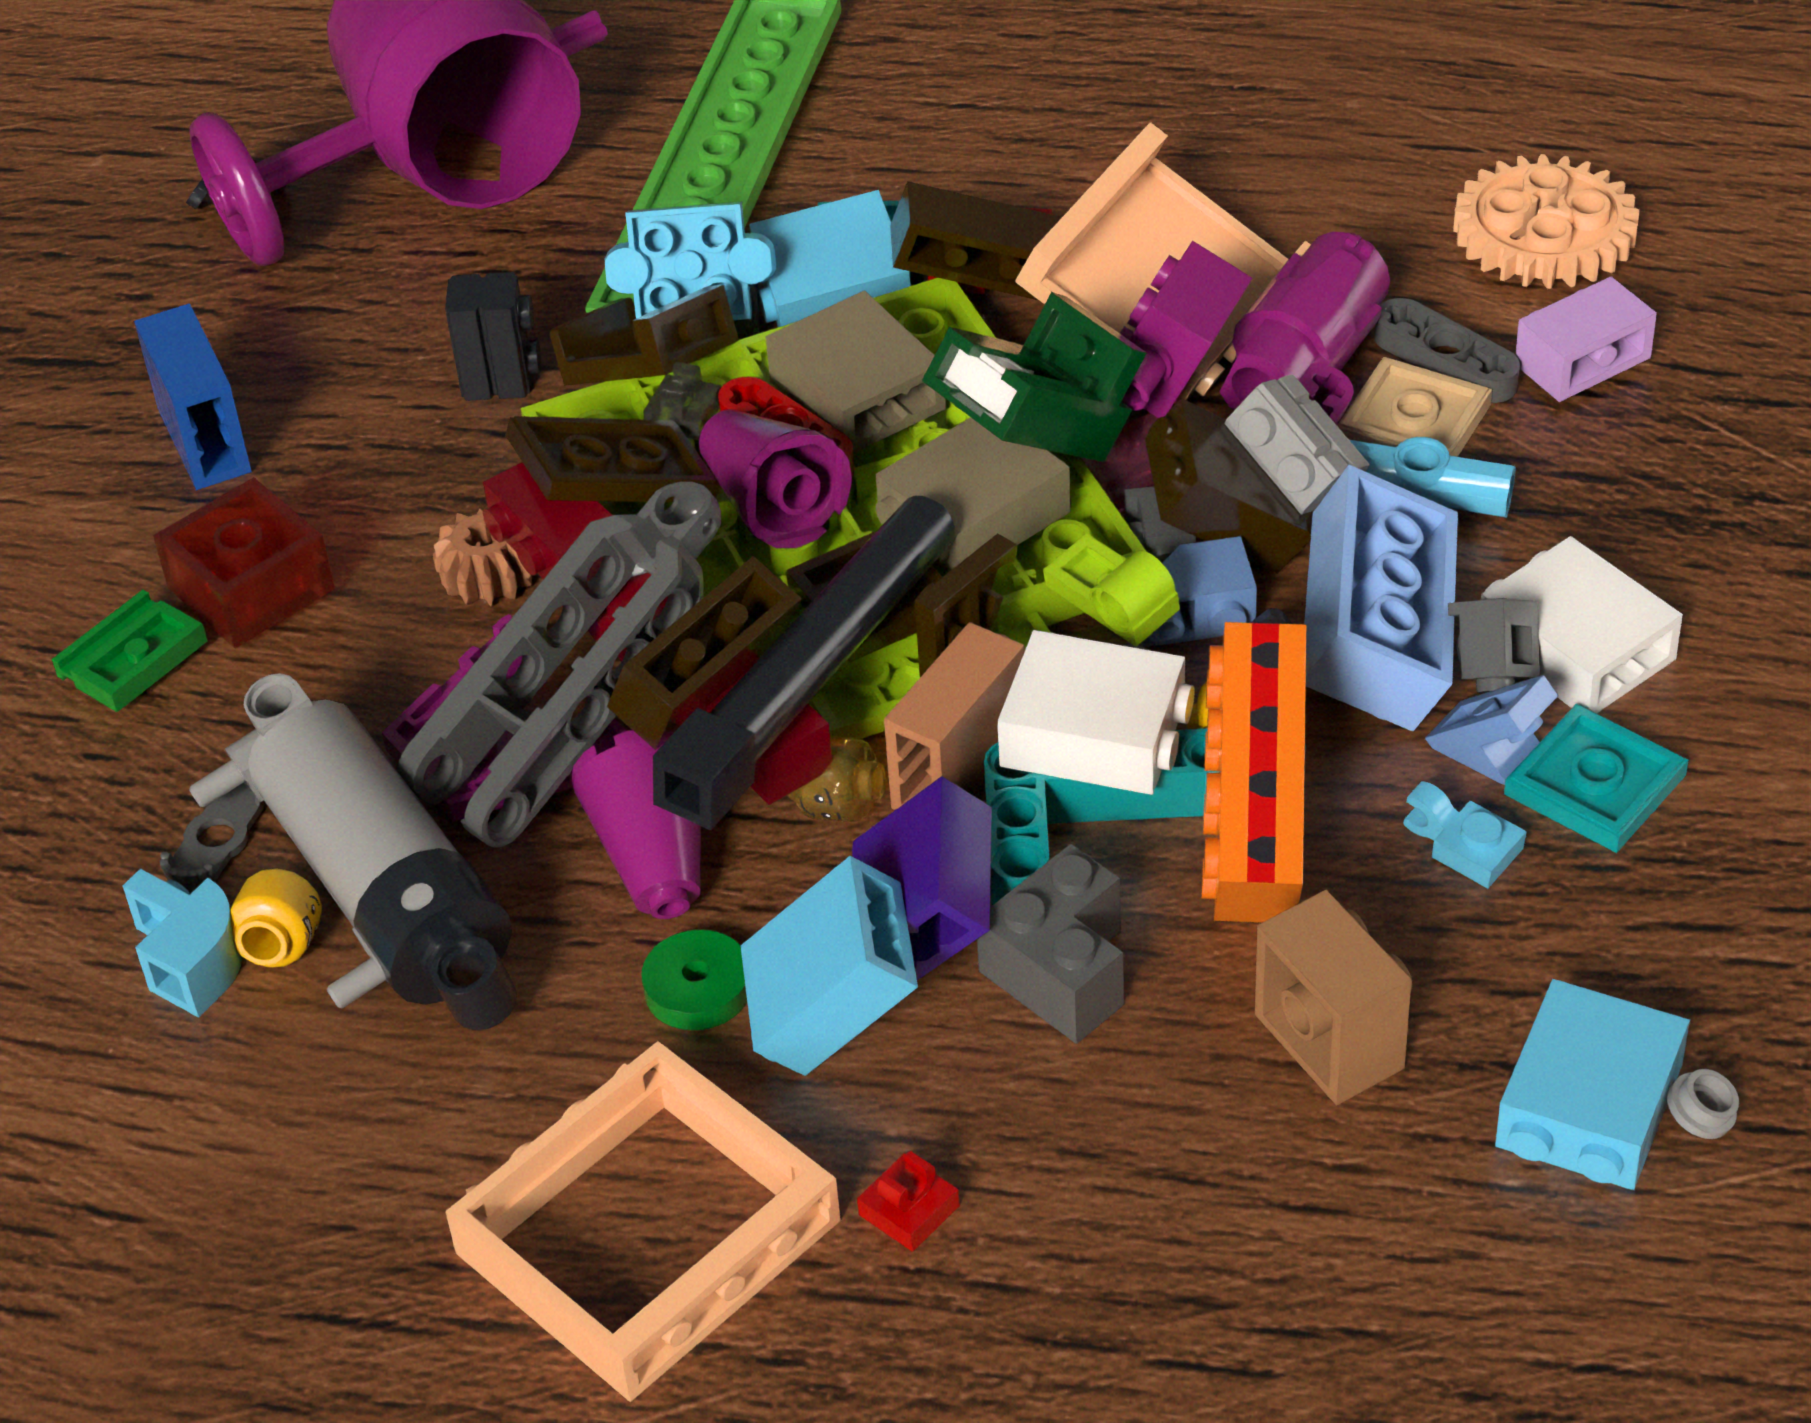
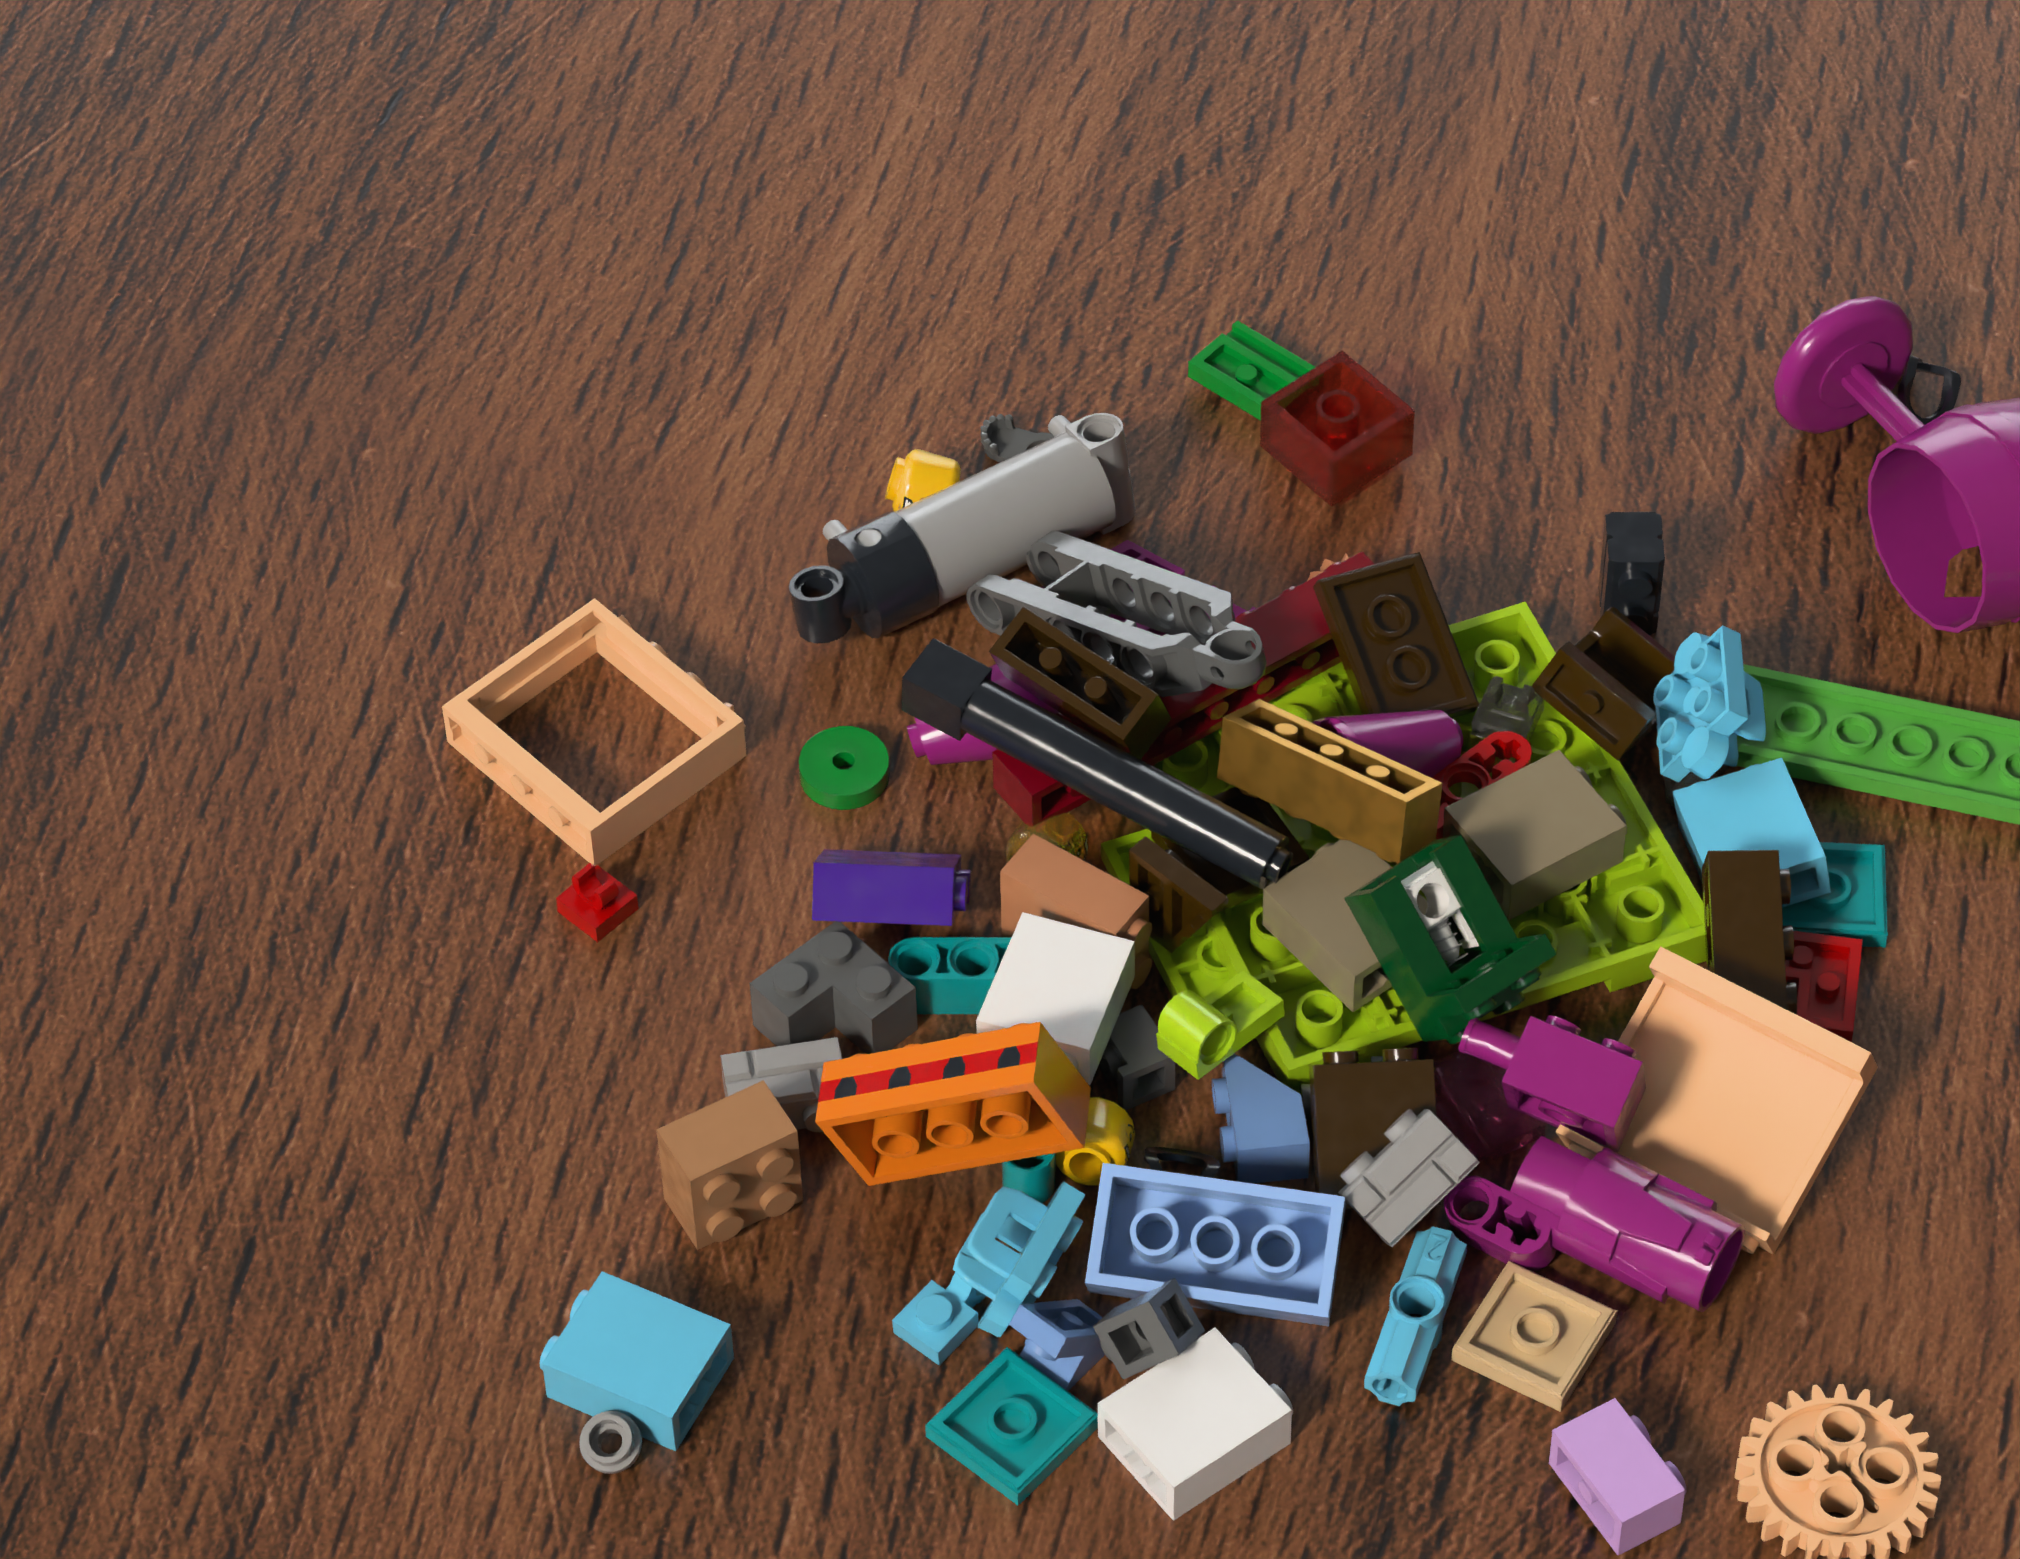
camera: 90 degrees right, 5 degrees up
medium azure brick [123,869,242,1018] -> none
blue brick [134,303,252,490] -> none
medium azure brick [740,856,918,1076] -> none
dark grey beam [1374,298,1520,403] -> none
none -> light grey brick [720,1037,842,1132]
none -> medium azure piece [953,1181,1085,1337]
none -> pearl gold brick [1217,699,1442,863]

